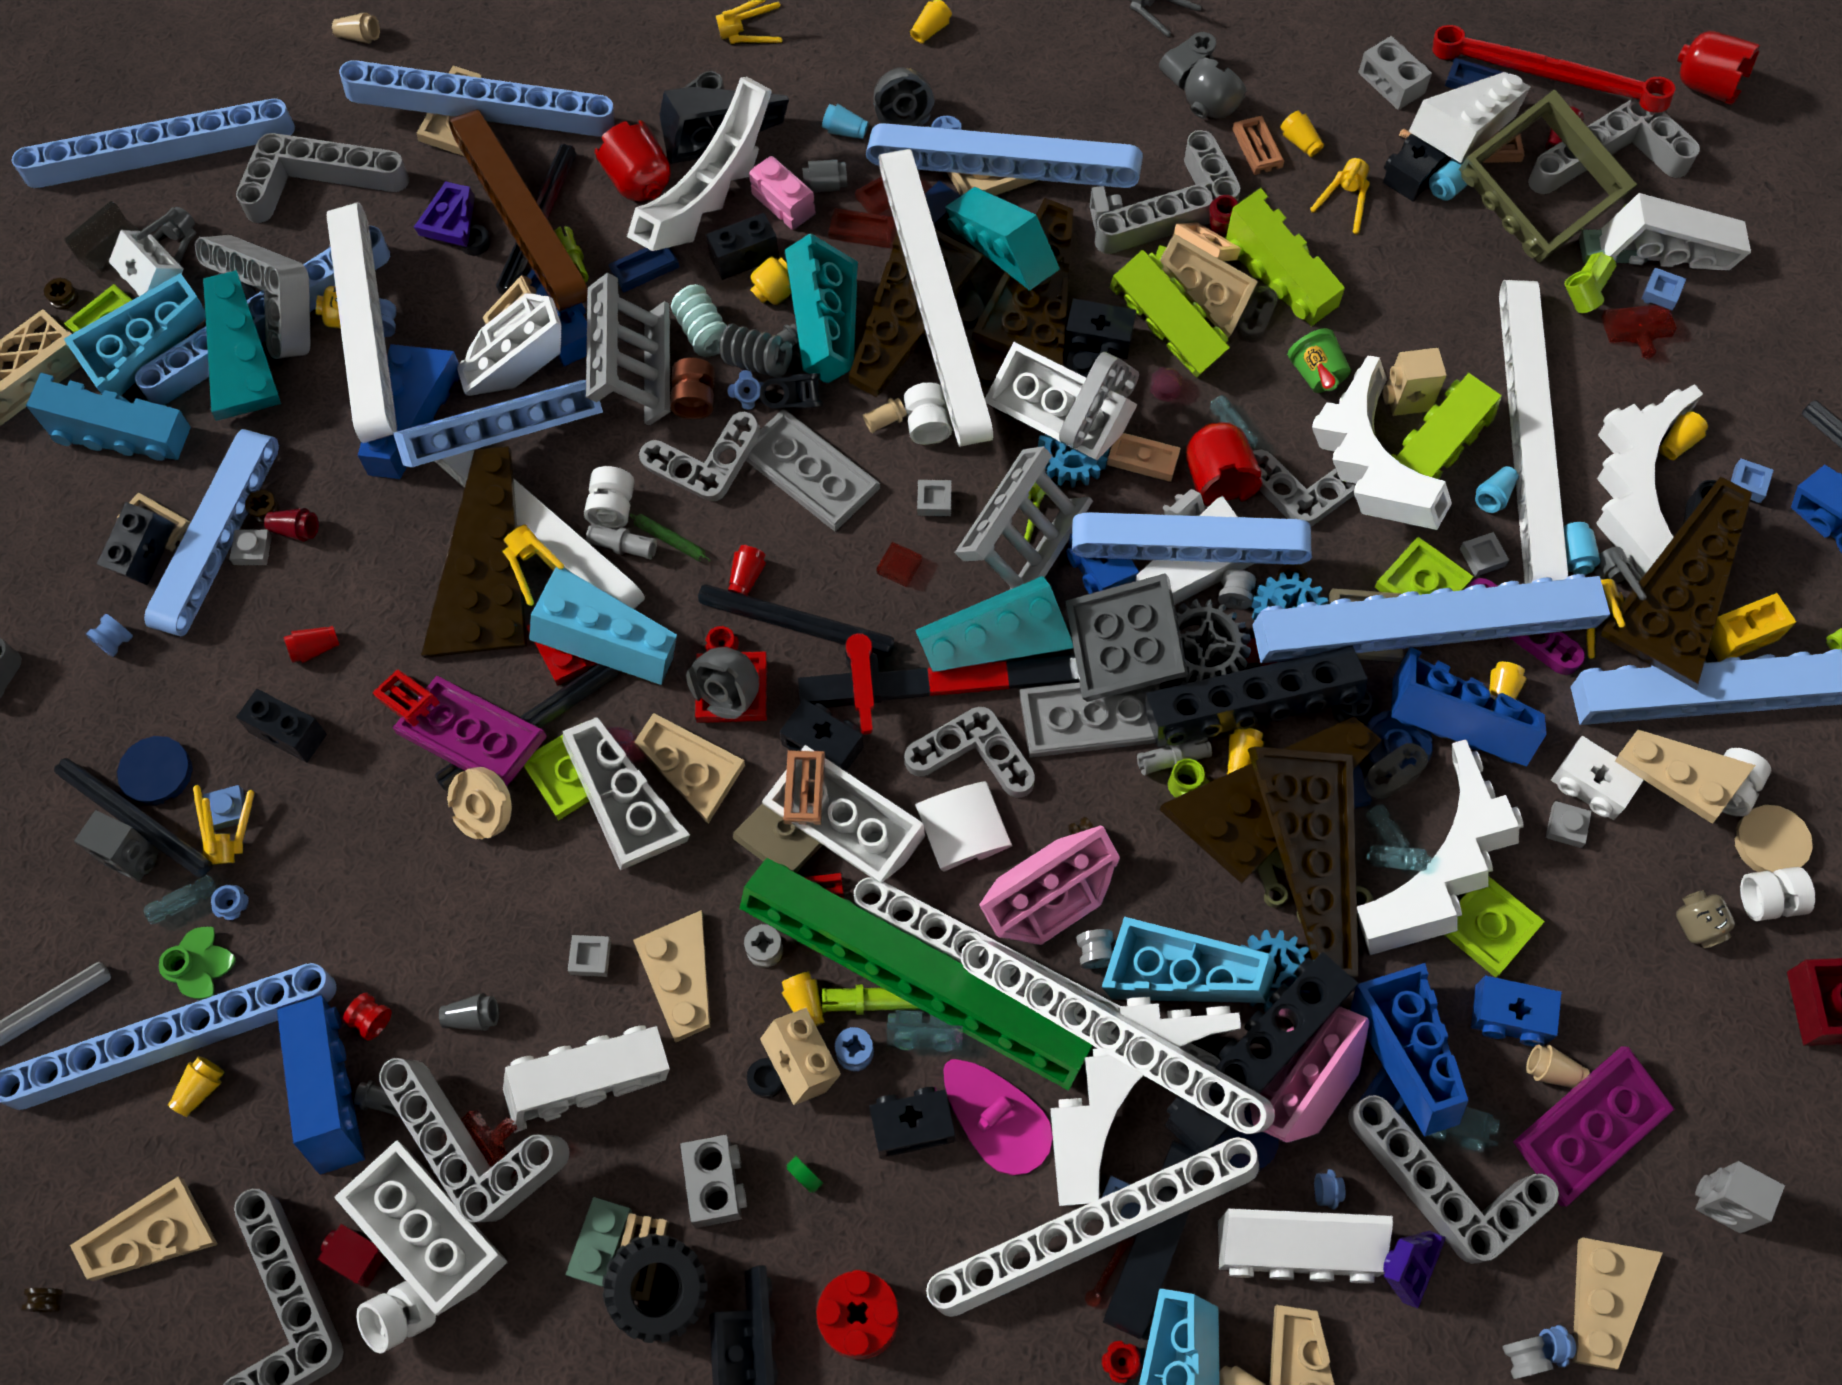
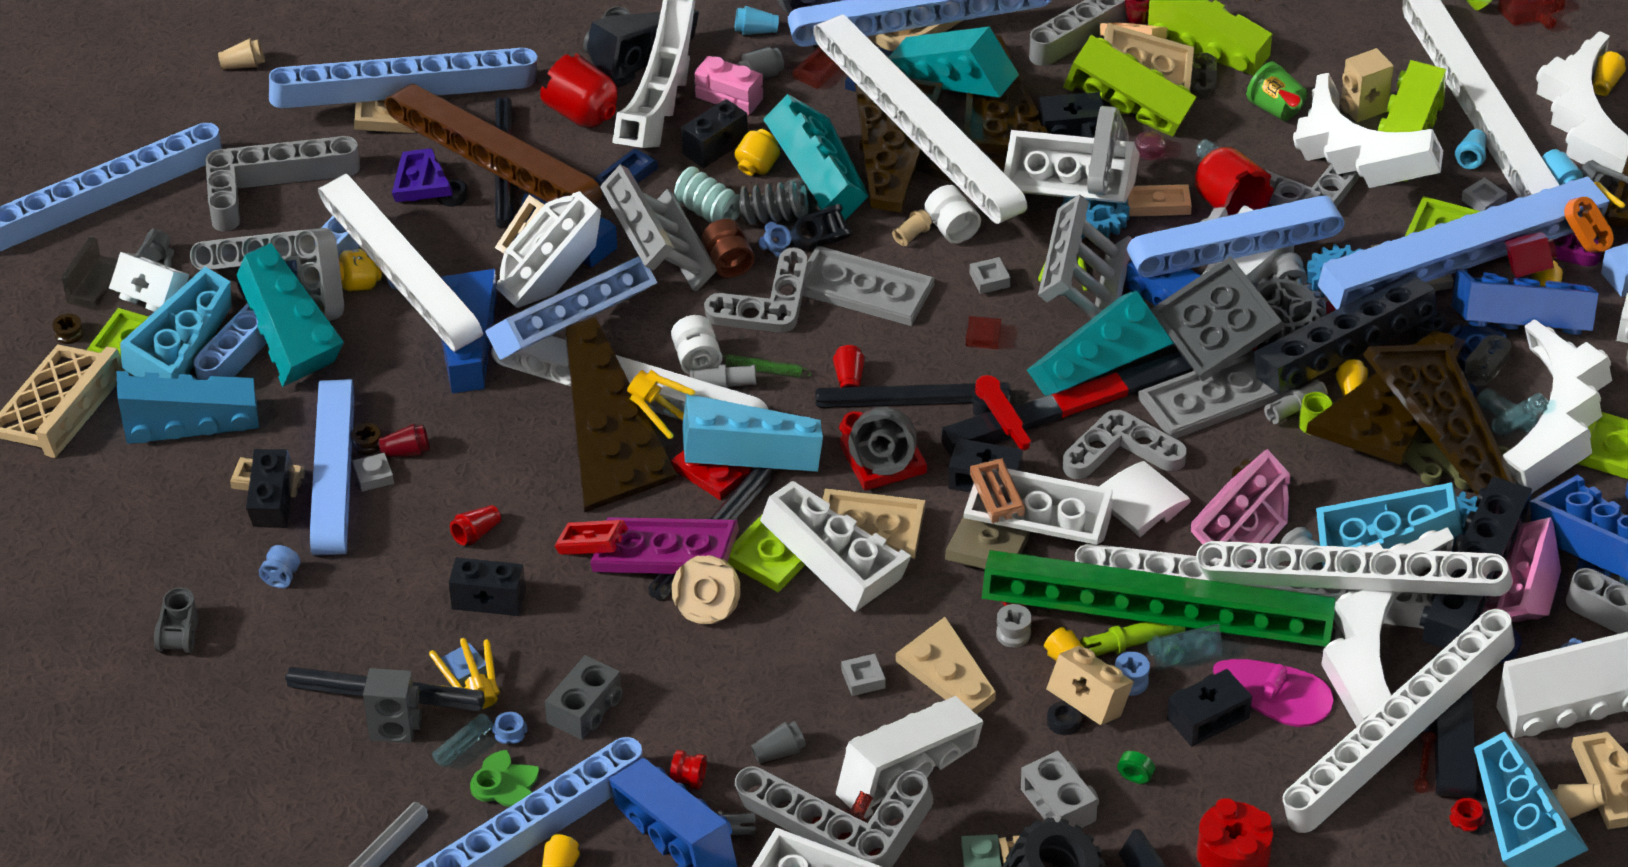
camera: 20 degrees left, 20 degrees down
dark blue tile [117,736,193,806] -> none
clear red tile [828,208,895,248] -> none
light grey tile [1090,186,1123,231] -> none
none -> dark grey brick [545,655,623,740]
none -> dark red brick [1505,232,1557,277]
none -> orange beam [1564,197,1614,253]

